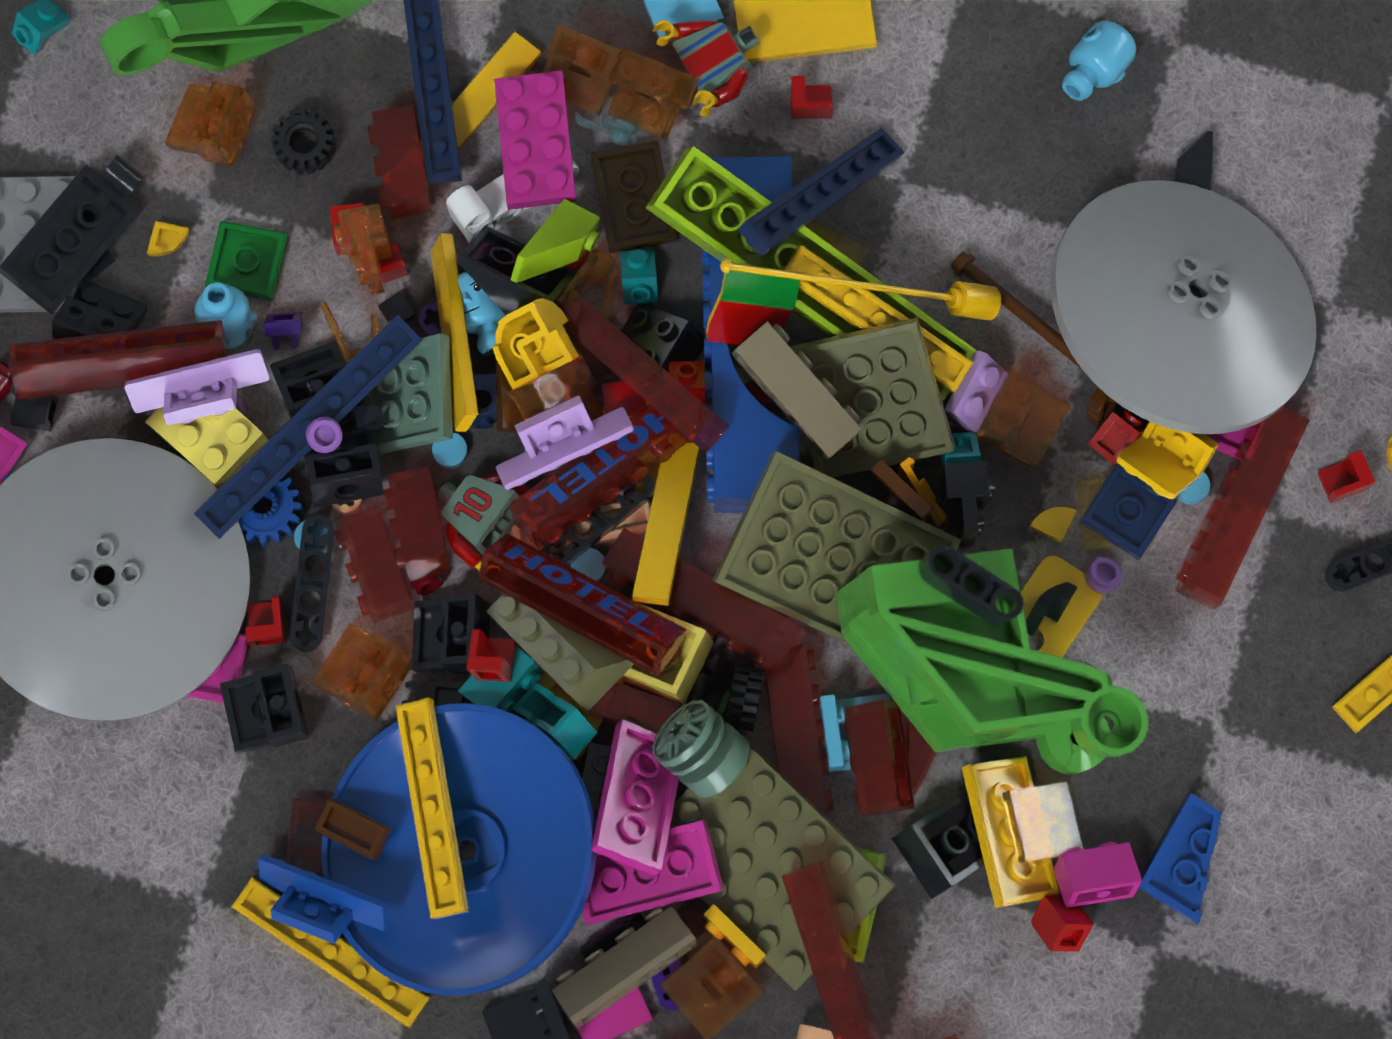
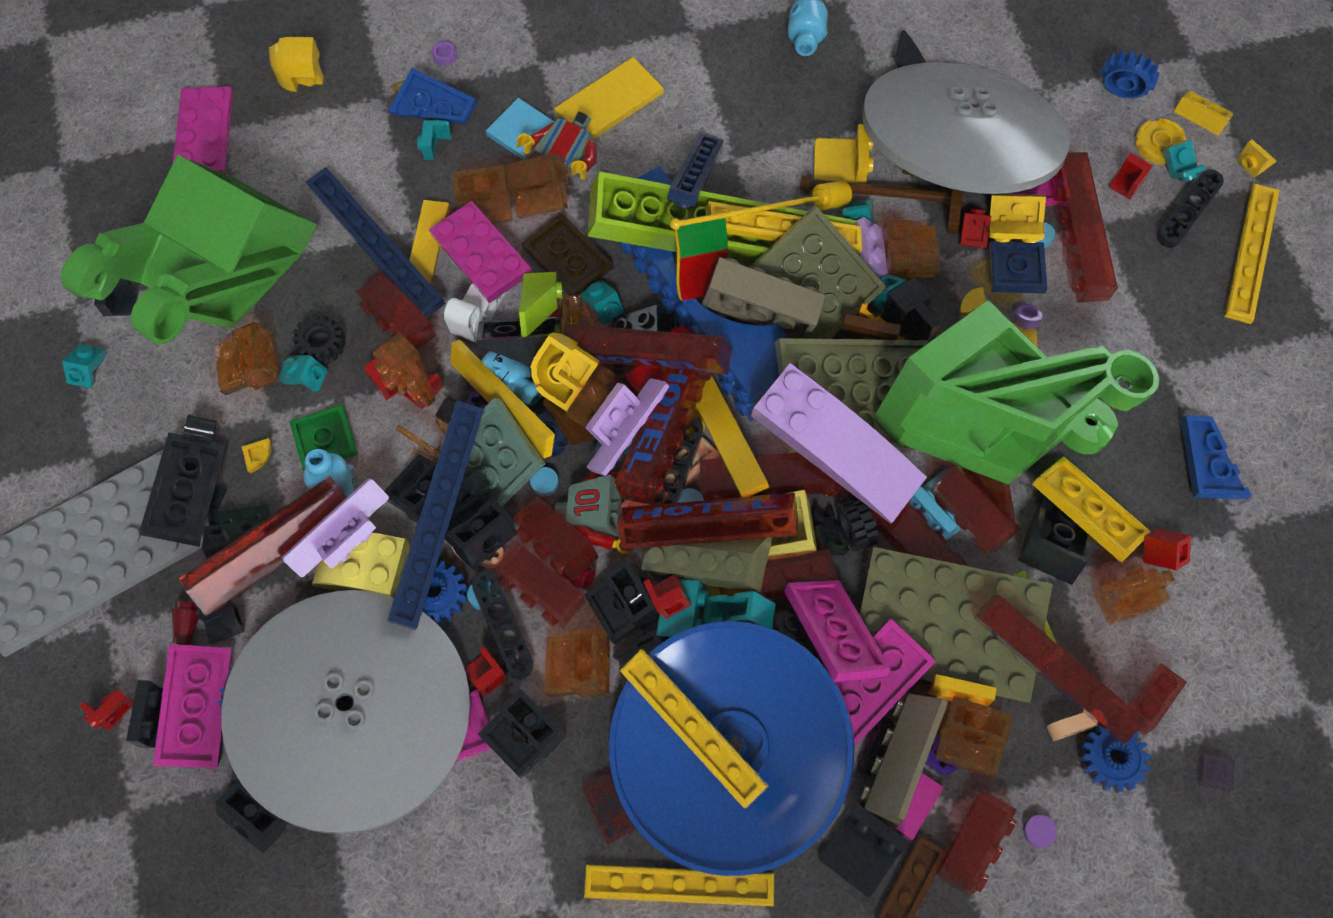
camera: 30 degrees left, 10 degrees down
blue bracket [258,855,388,944] -> none
dark purple tile [264,312,303,350] -> none
medium lavender tile [305,416,342,453] -> none
reddish brown tile [314,798,393,861] -> none
clear light blue plate [575,113,638,146] -> none
sand green wheel [652,700,750,798] -> none
red panel [791,76,833,119] -> none
black beam [919,546,1024,626] -> none
clear yellow tile [1002,782,1084,863] -> none
dark pink brick [1054,842,1142,908] -> none
none -> teal bracket [278,355,328,392]
none -> lavender slope [751,363,927,523]
none -> yellow bracket [814,124,873,184]
none -> teal bracket [842,199,874,223]
none -> clear orange brick [1094,567,1175,626]

